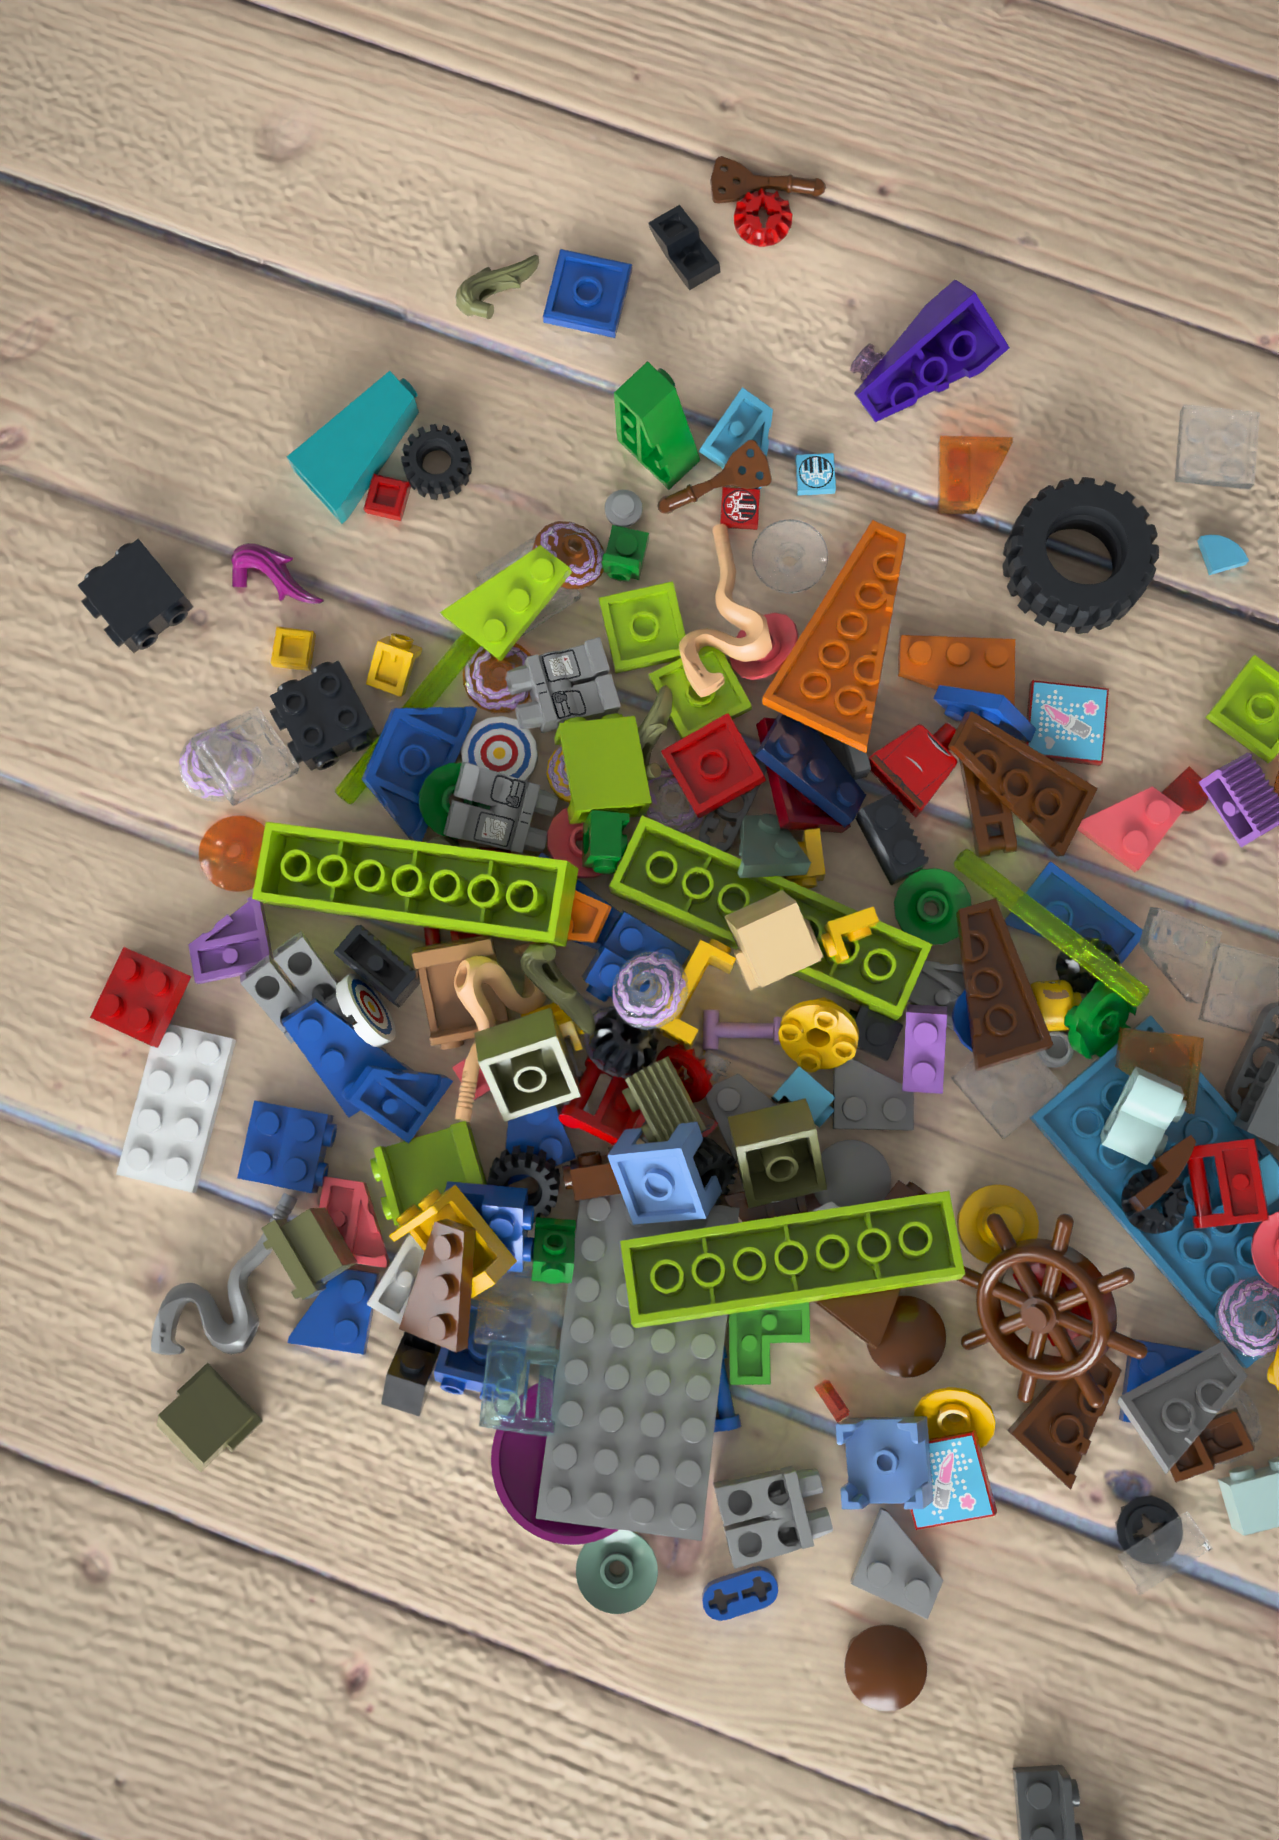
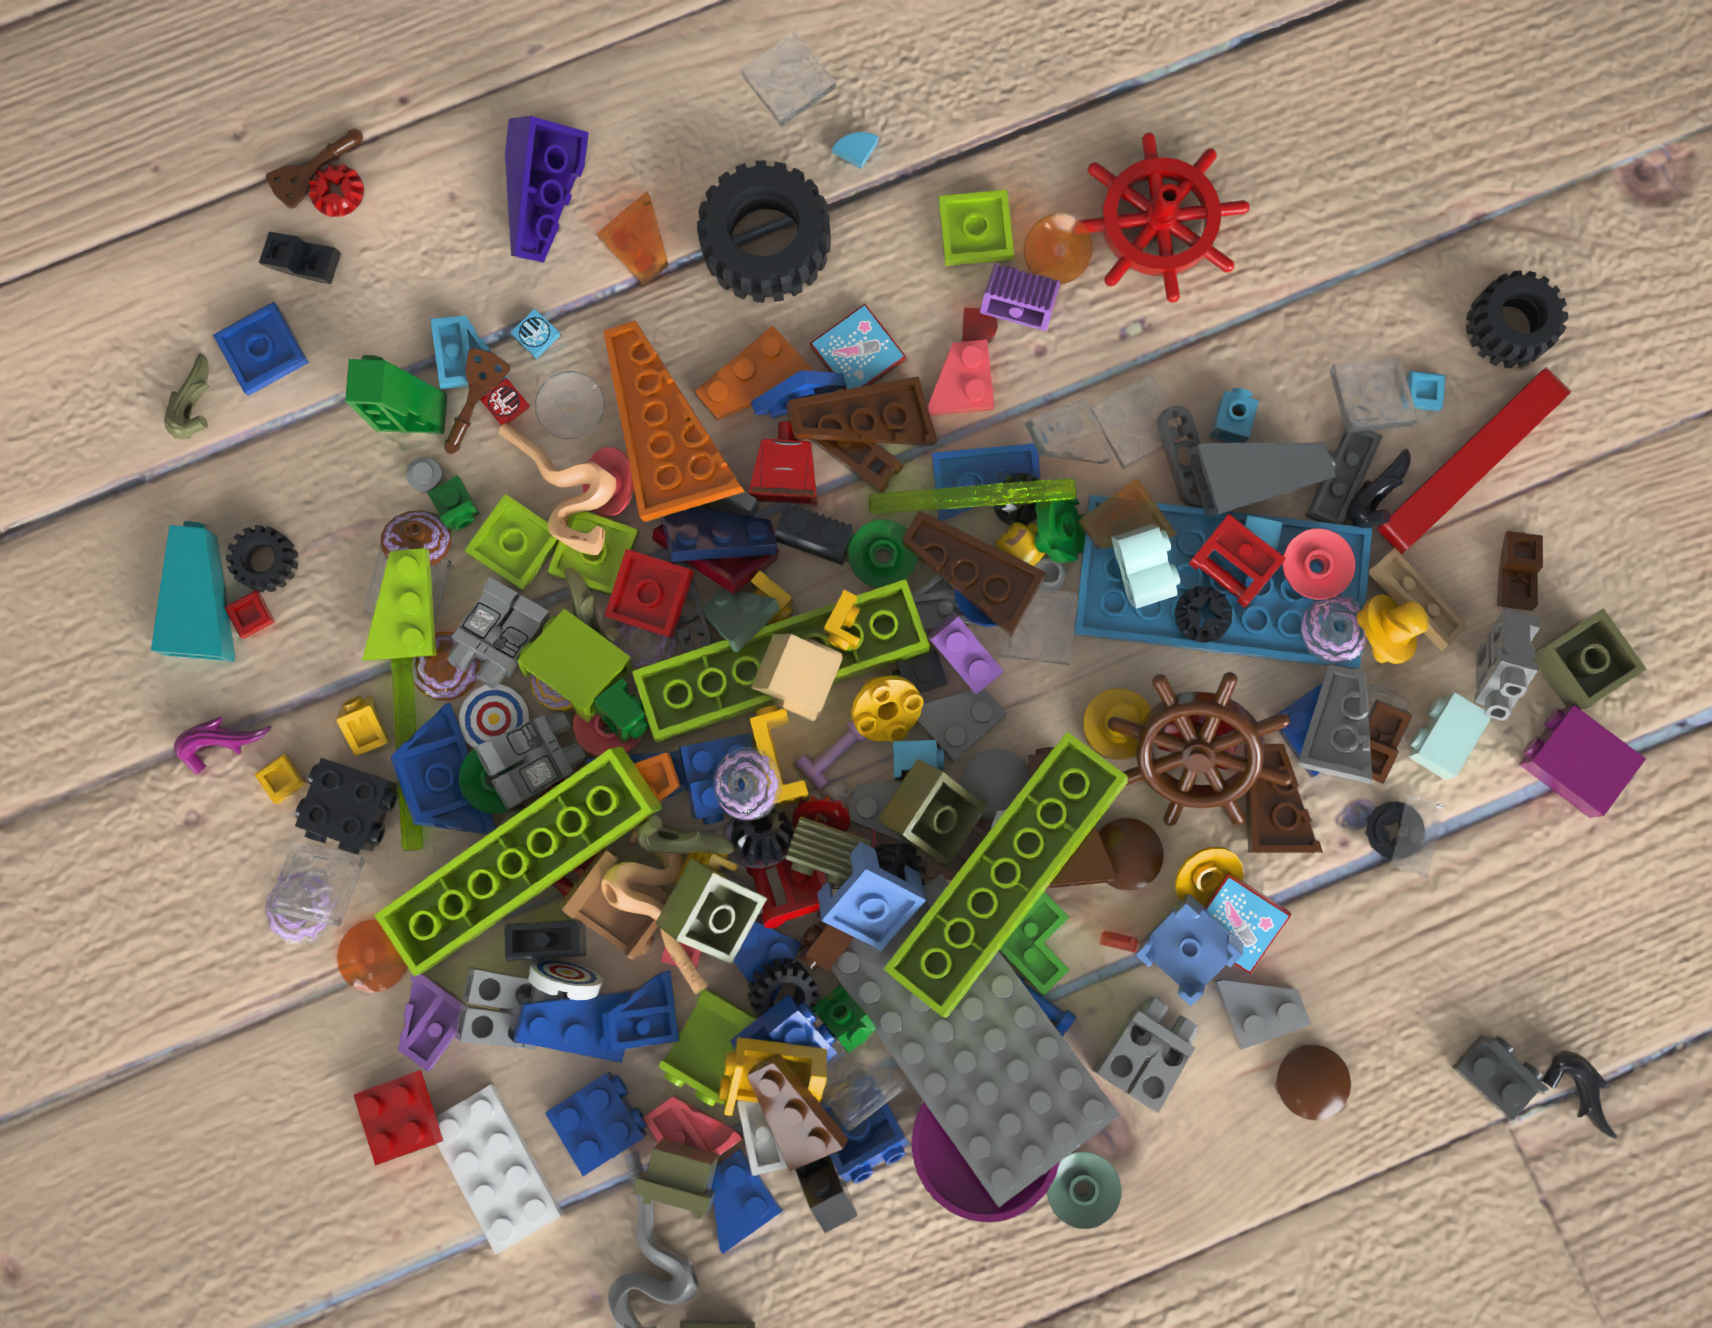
camera: 45 degrees left, 0 degrees up
black brick [78,538,194,653] -> none
clear light blue plate [479,1340,561,1436] -> none
blue beam [702,1566,778,1621] -> none
clear purple bush [850,343,885,381] -> none
reddish brown slope [1128,1135,1196,1213] -> none

